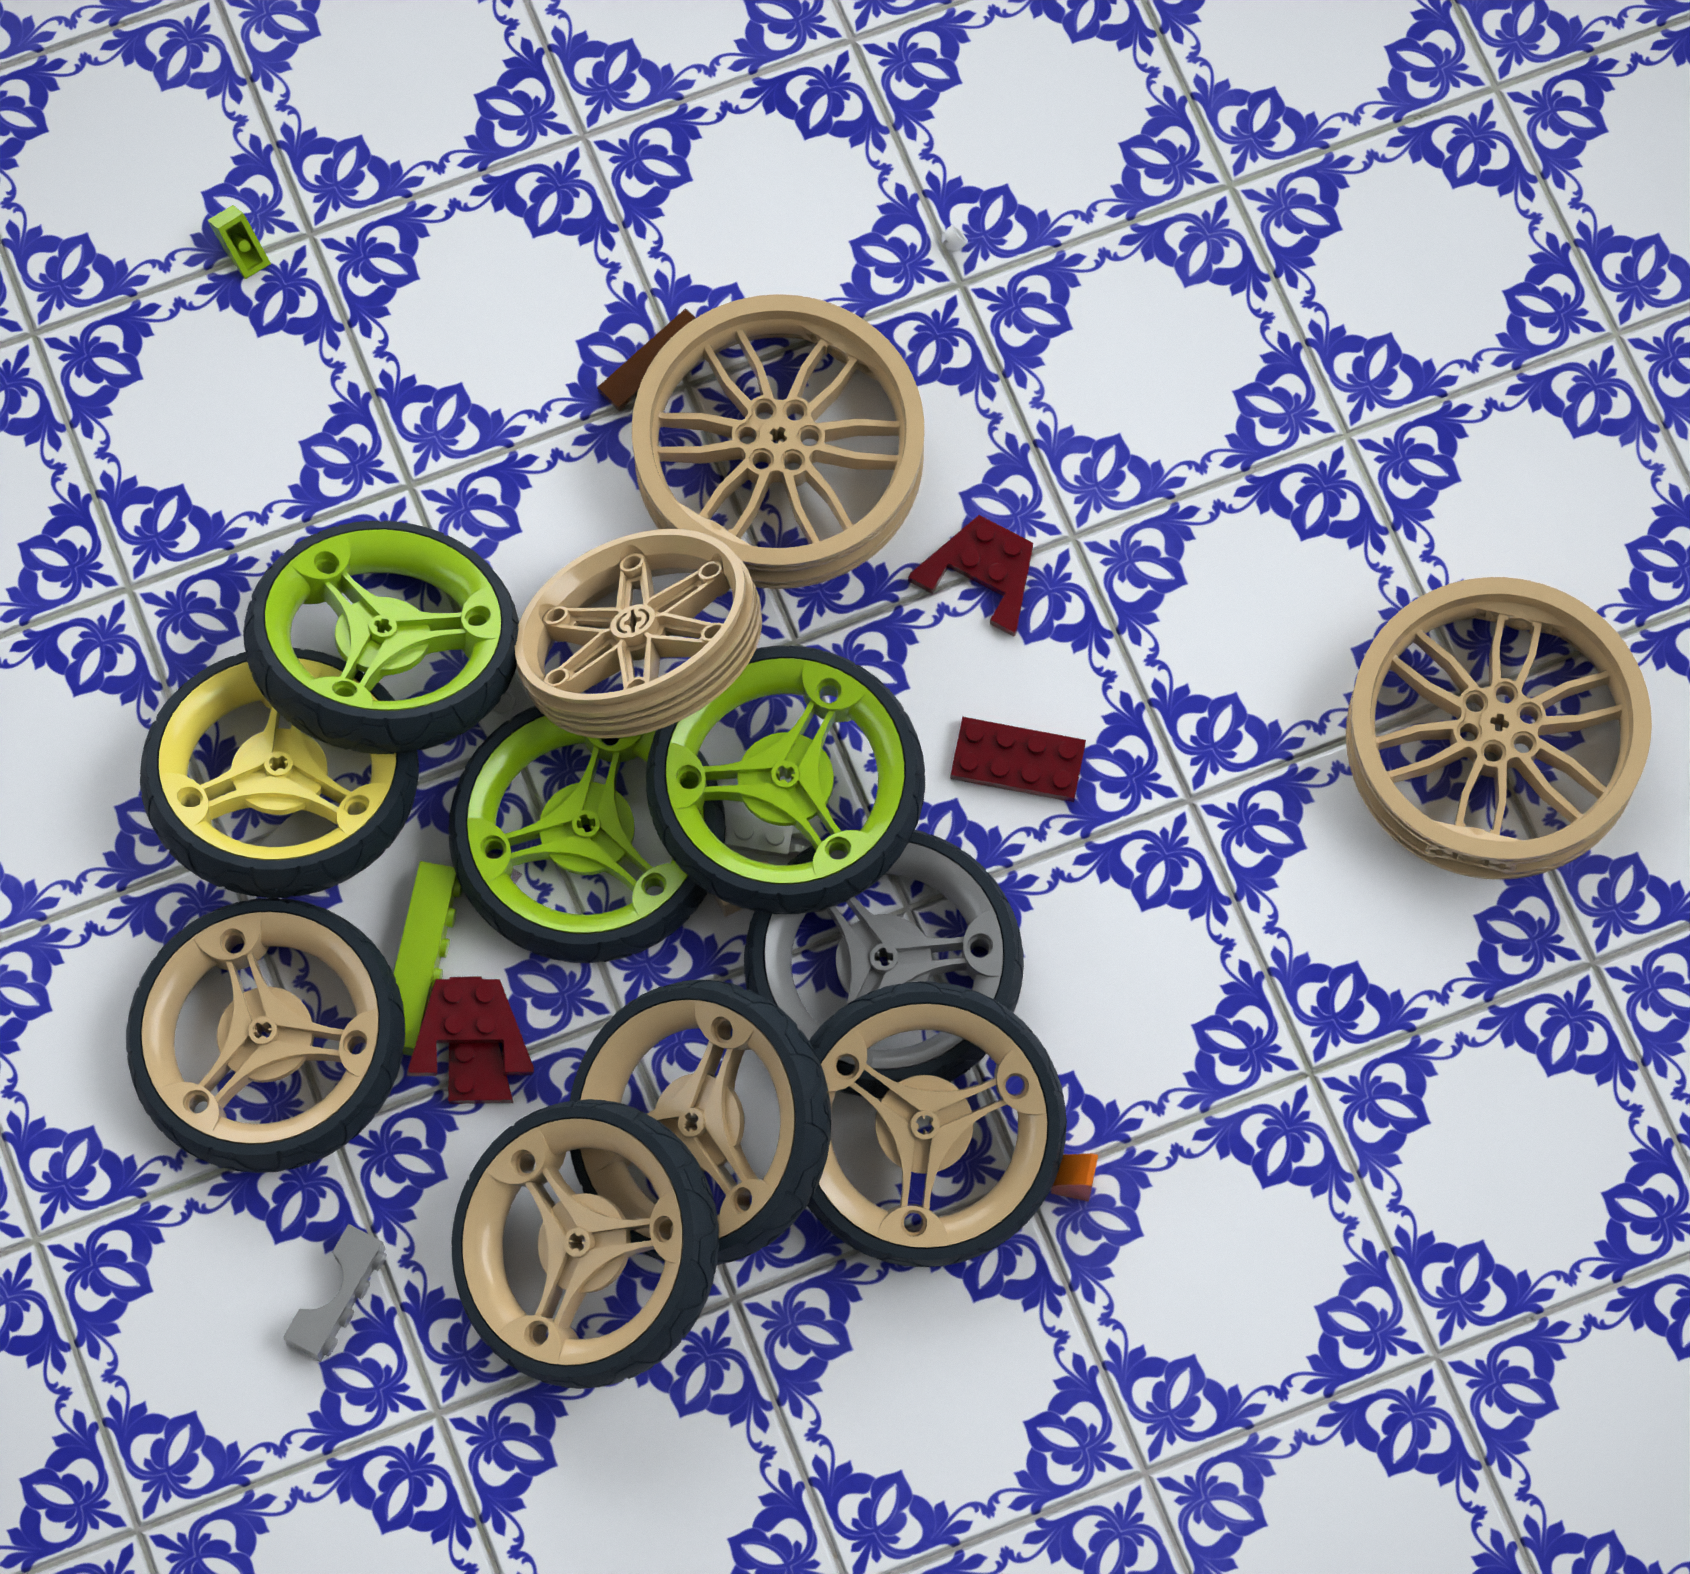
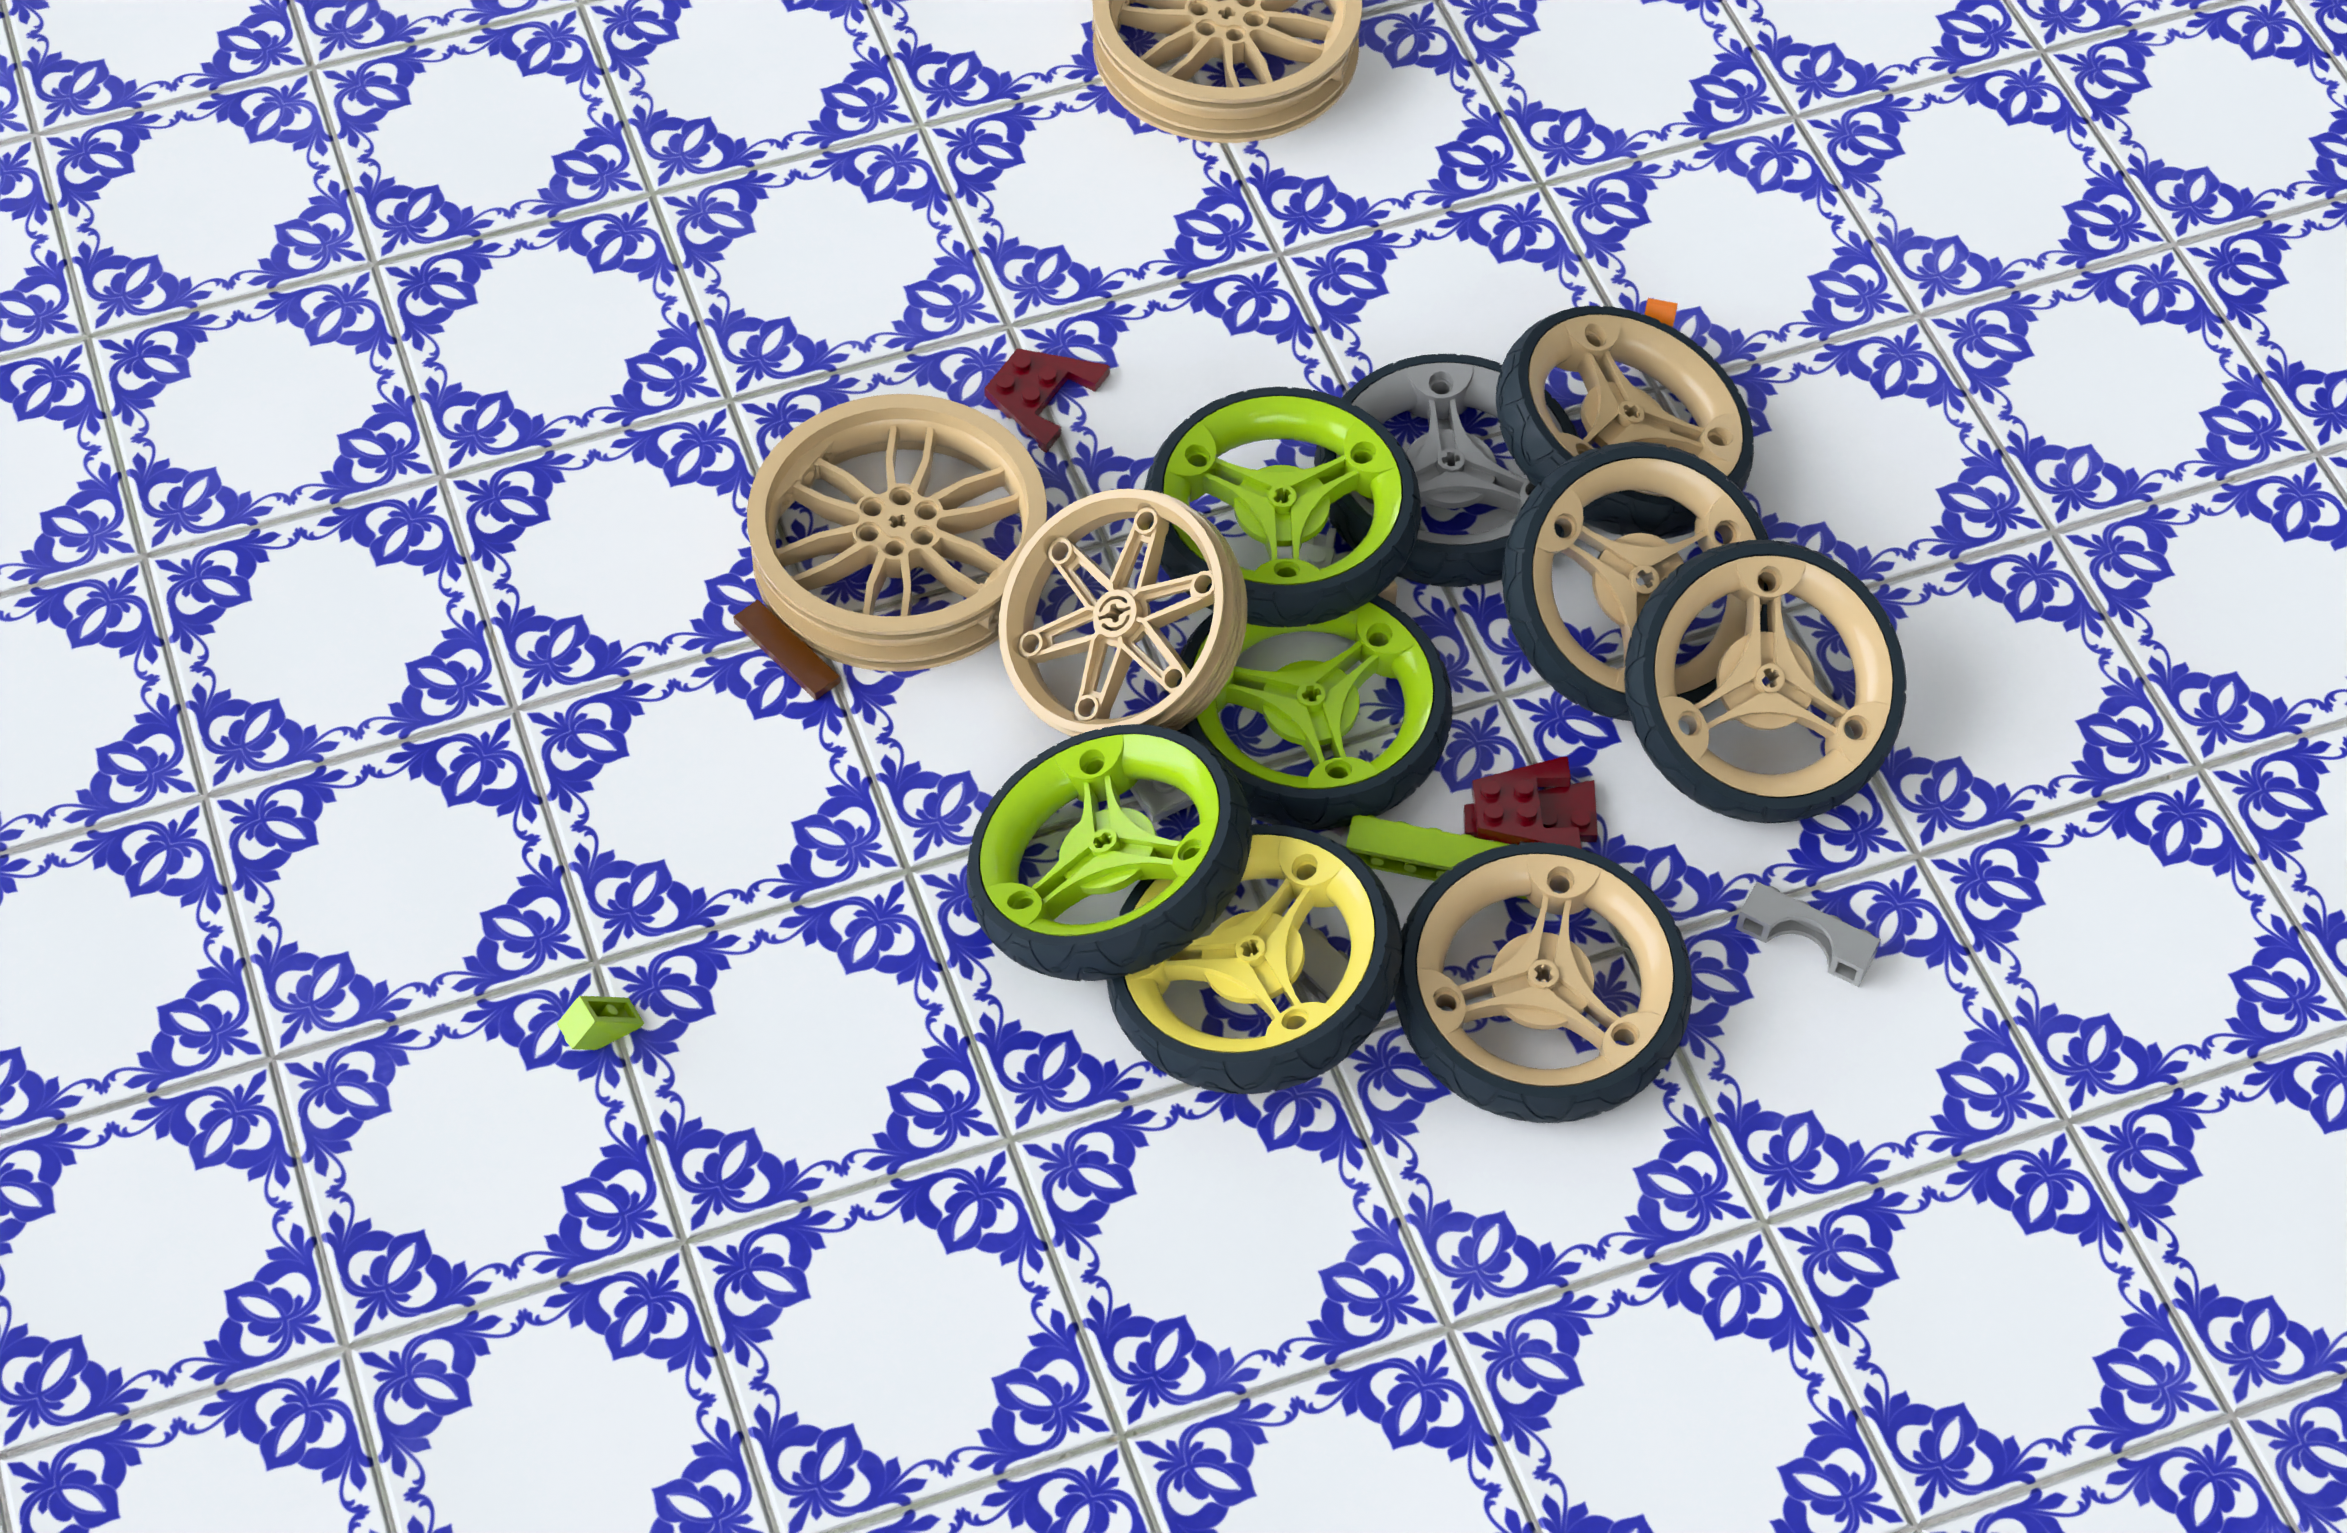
camera: 90 degrees left, 15 degrees down
white hinge [941,225,968,252] -> none
dark red plate [950,716,1086,802] -> none

